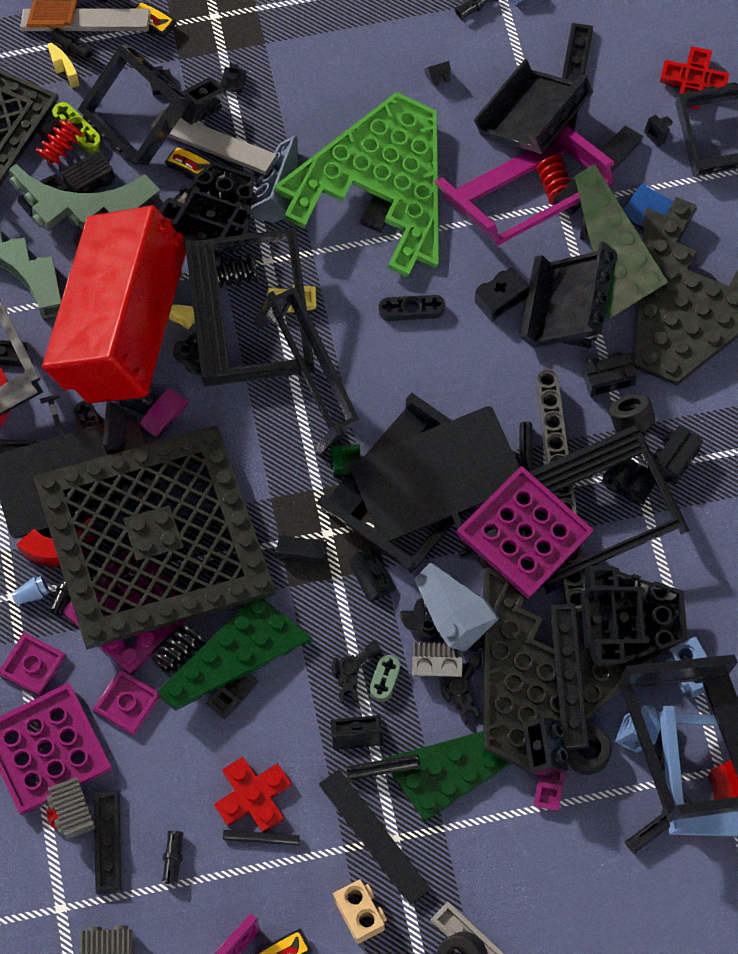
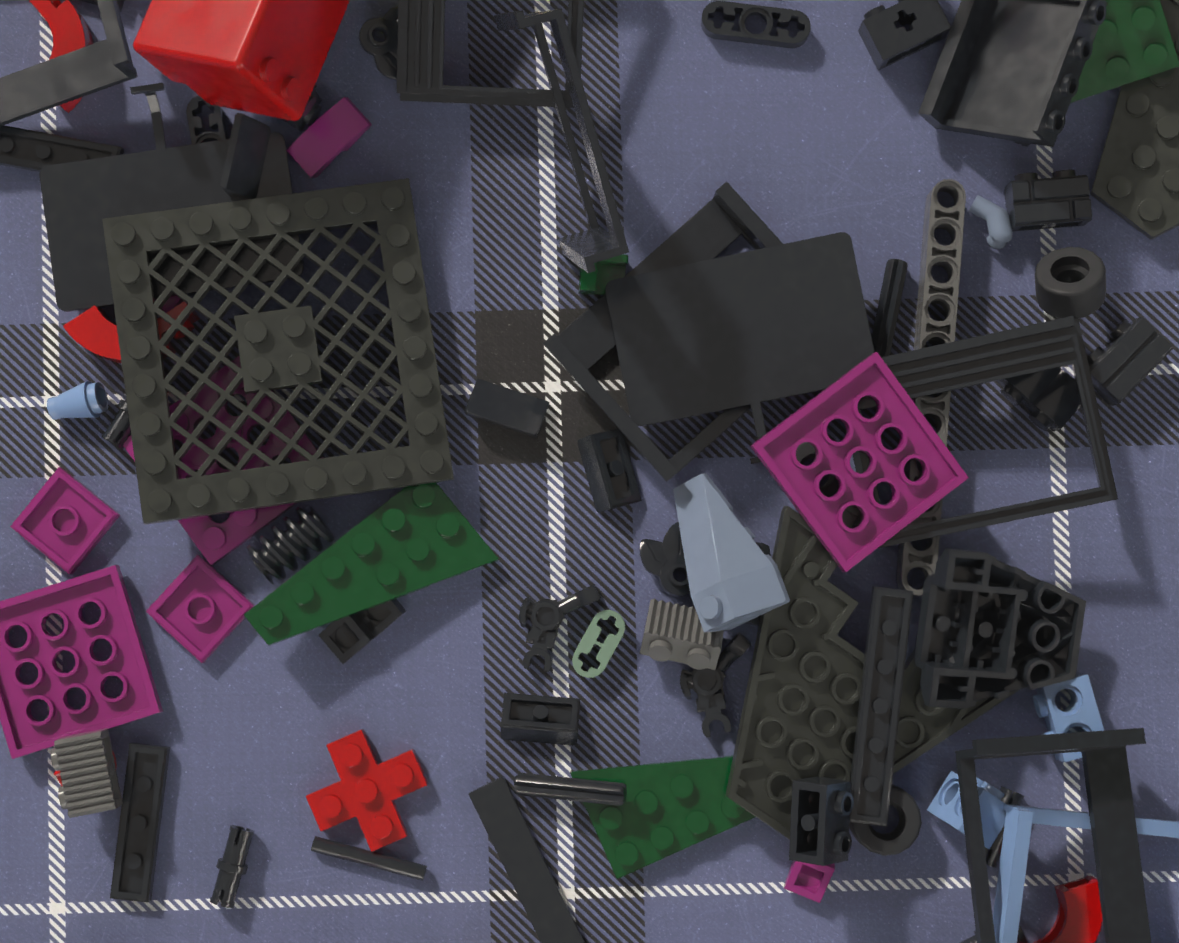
camera: 10 degrees right, 20 degrees up
none -> sand blue arm [969,195,1013,249]

